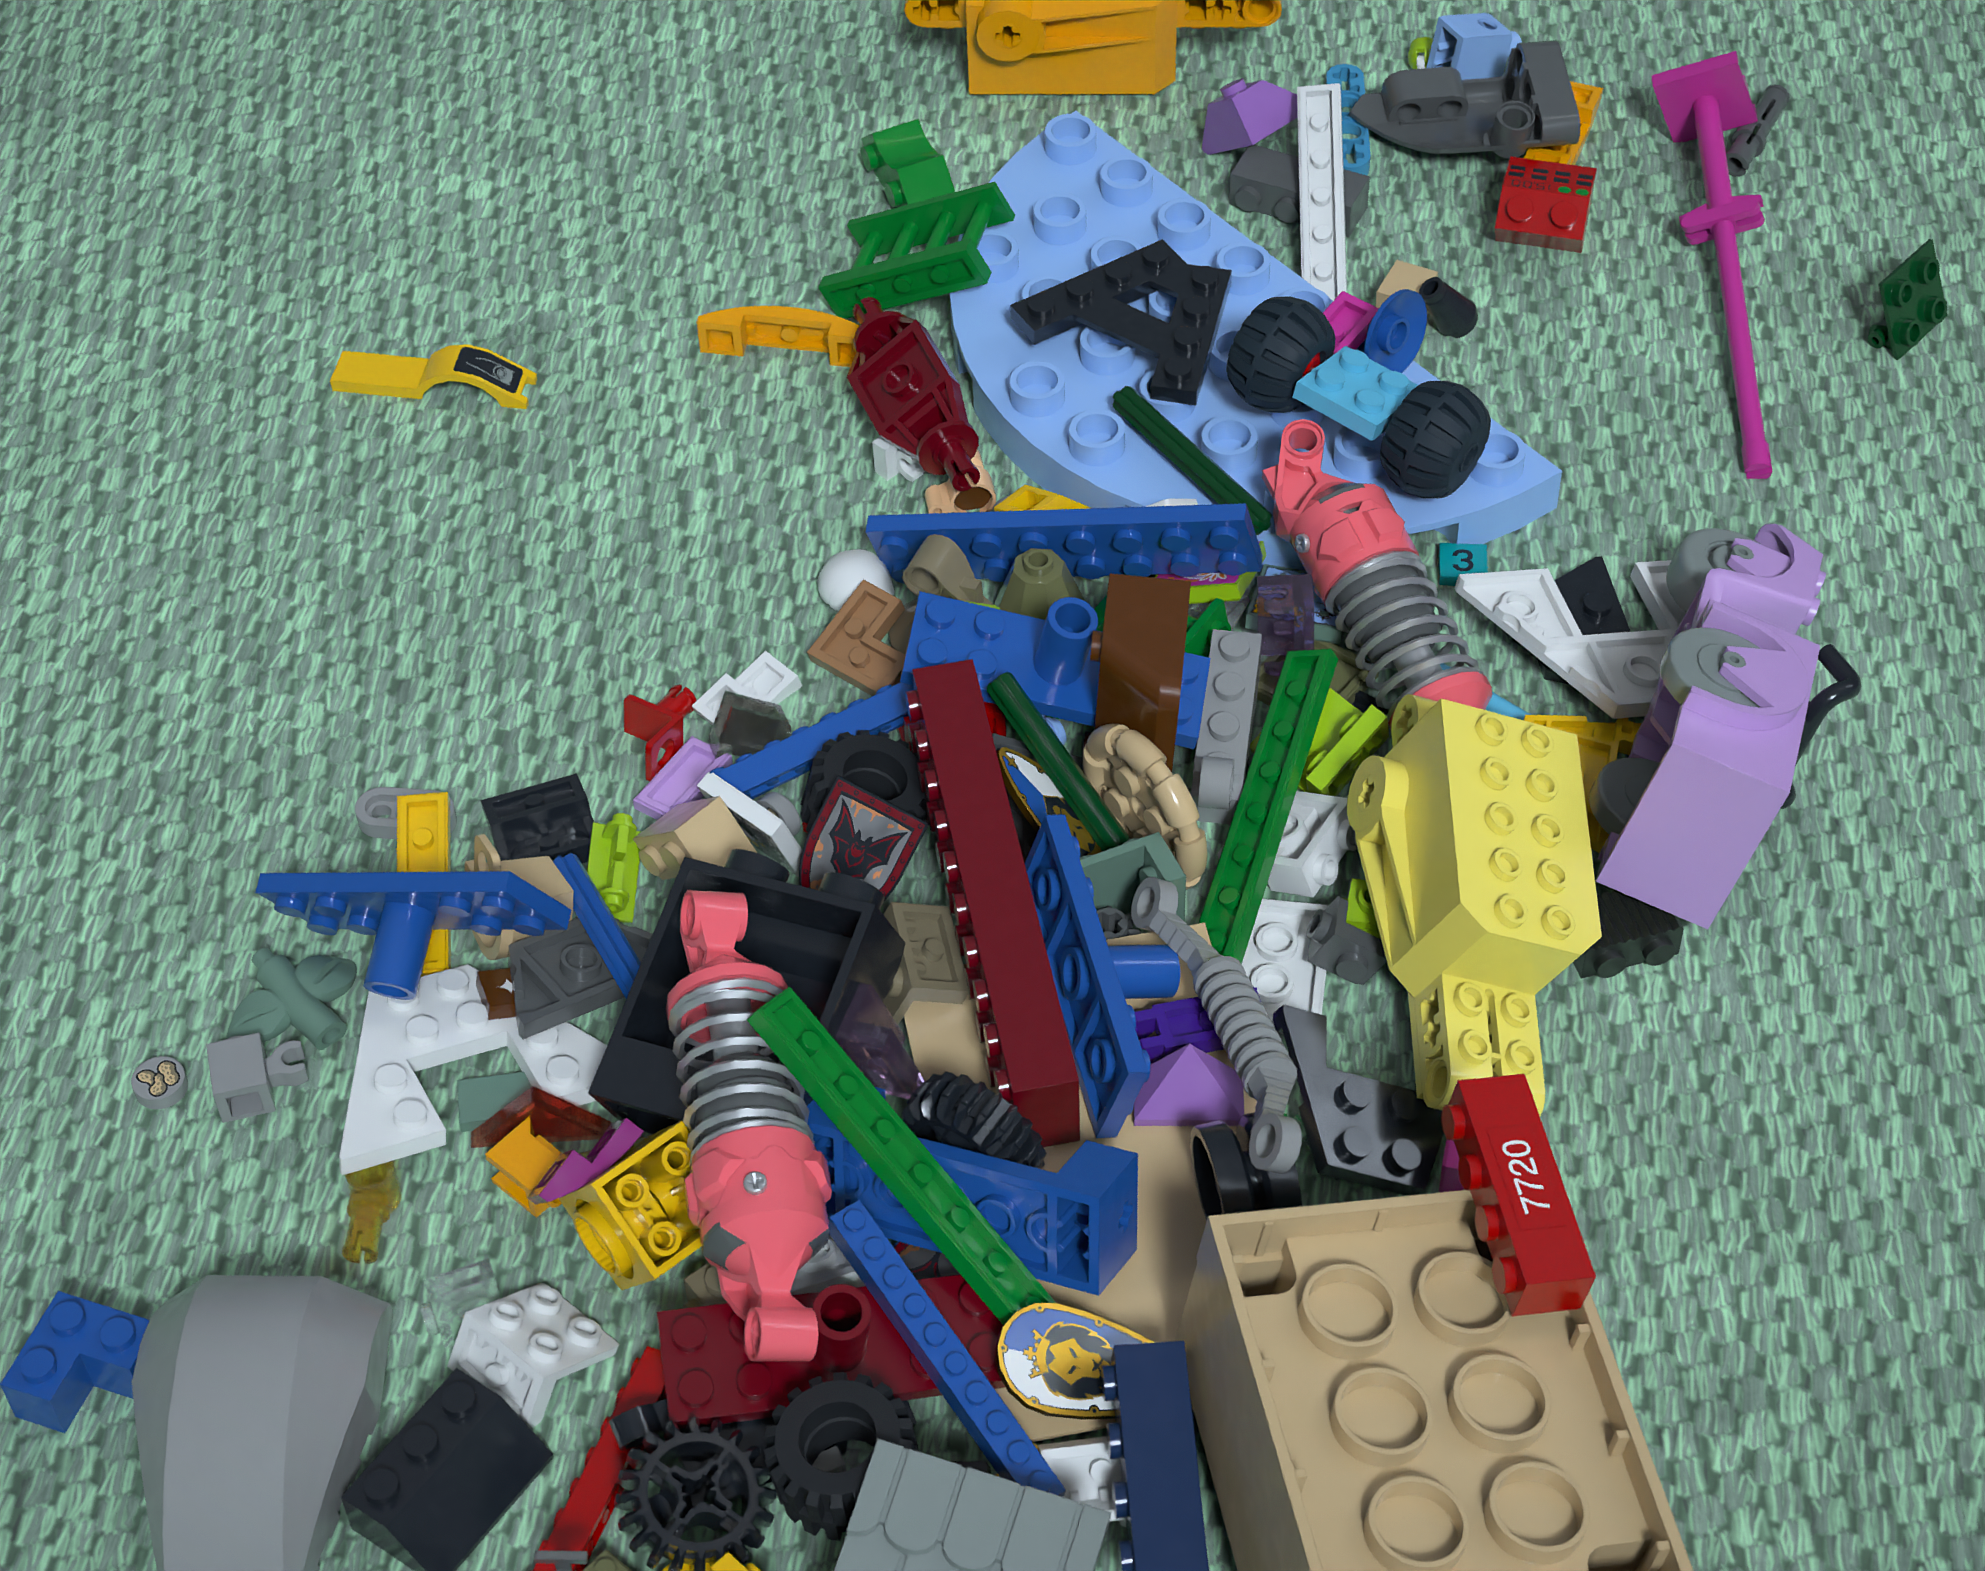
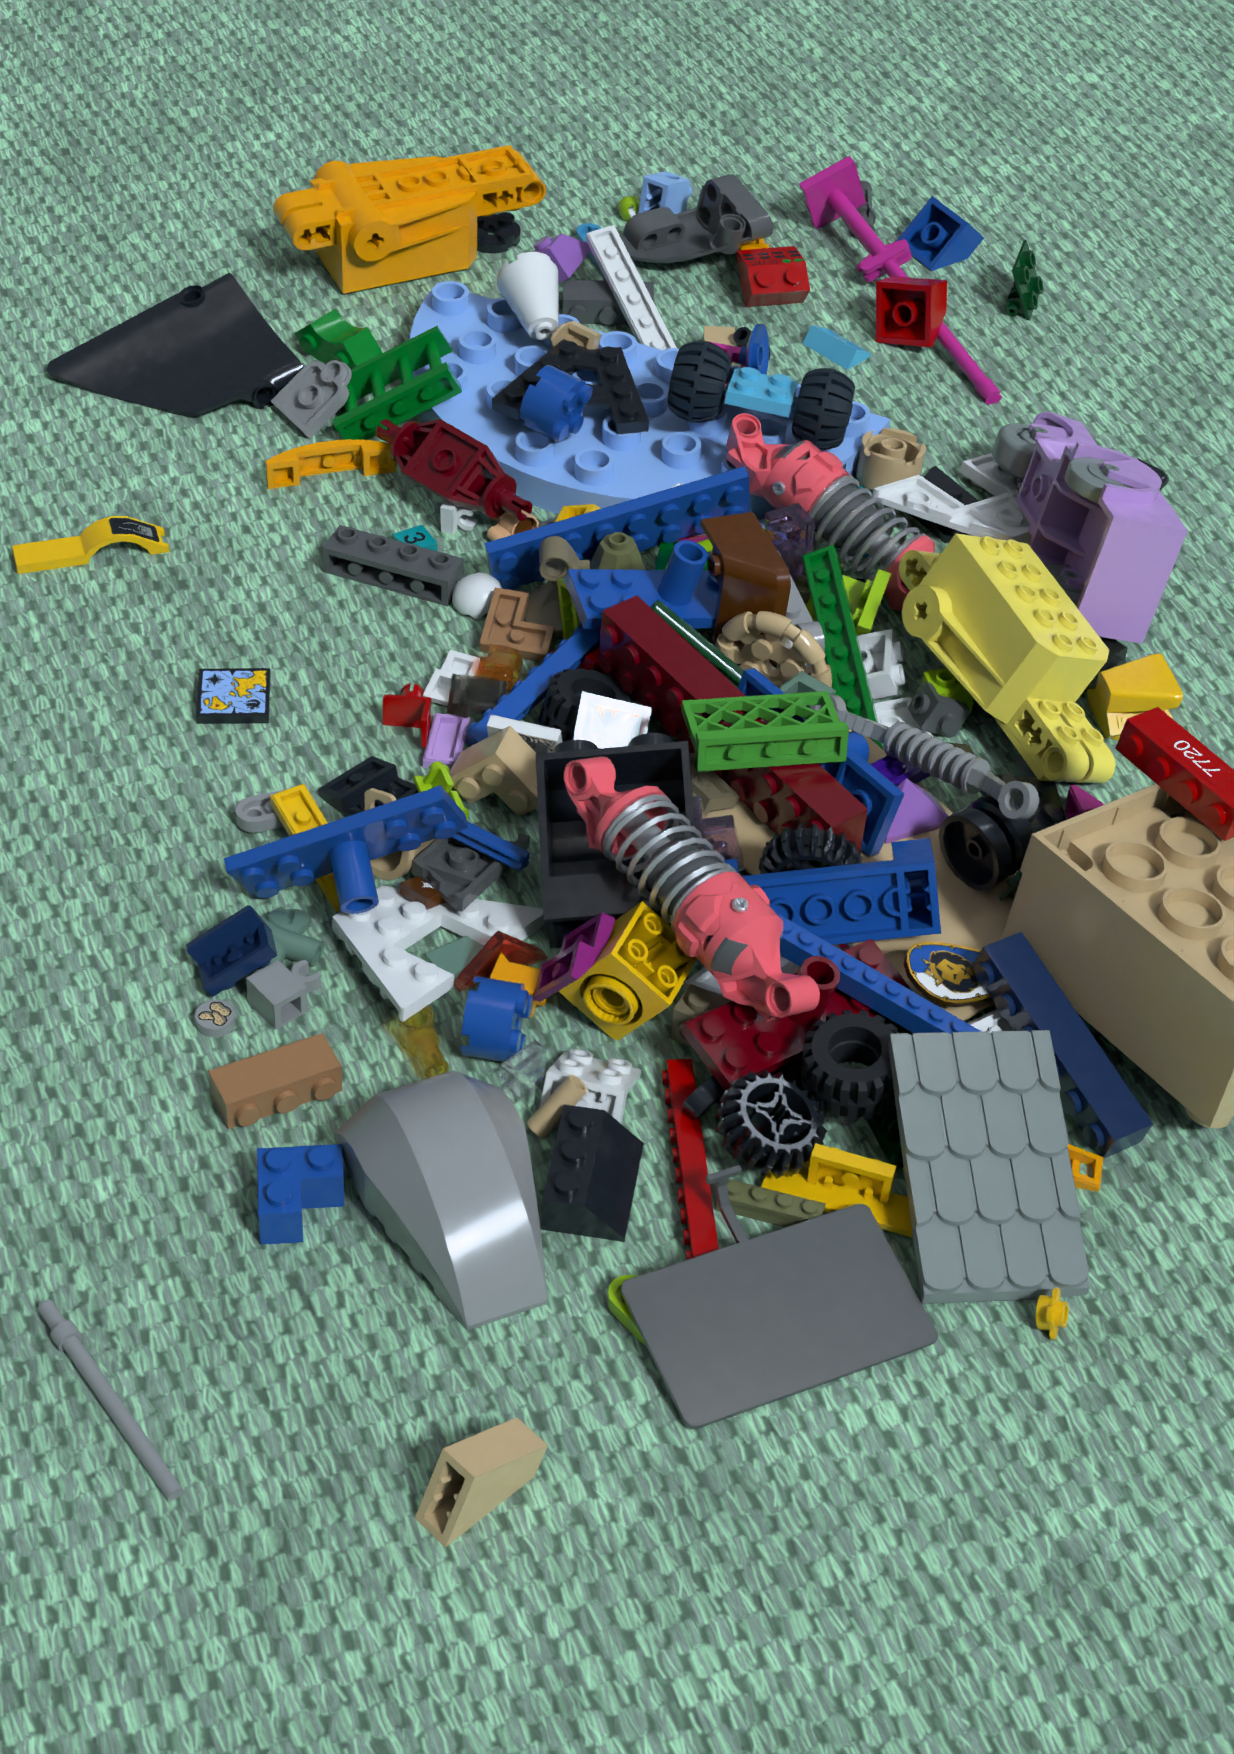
camera: 30 degrees left, 5 degrees down
green tile [747,986,1056,1326] -> none
dark green axle [1112,386,1272,535] -> none
none -> black panel [47,272,303,417]
none -> dark blue bracket [186,905,278,997]
none -> tile [196,668,271,724]
none -> medium nougat brick [208,1033,343,1129]
none -> light grey plate [271,360,352,439]
none -> dark grey brick [323,525,464,607]
none -> teal tile [392,525,437,551]
none -> blue brick [461,976,533,1063]
none -> black plate [477,212,521,254]
none -> clear orange plate [477,644,523,690]
none -> white cone [497,252,559,340]
none -> blue brick [520,365,593,442]
none -> tan hinge [527,1075,588,1138]
none -> tan plate [550,321,602,350]
none -> bright green fence [681,691,849,772]
none -> medium azure slope [803,325,871,370]
none -> tan brick [856,428,926,490]
none -> red slope [875,276,947,347]
none -> blue slope [897,196,984,271]
none -> yellow piece [1087,653,1183,741]

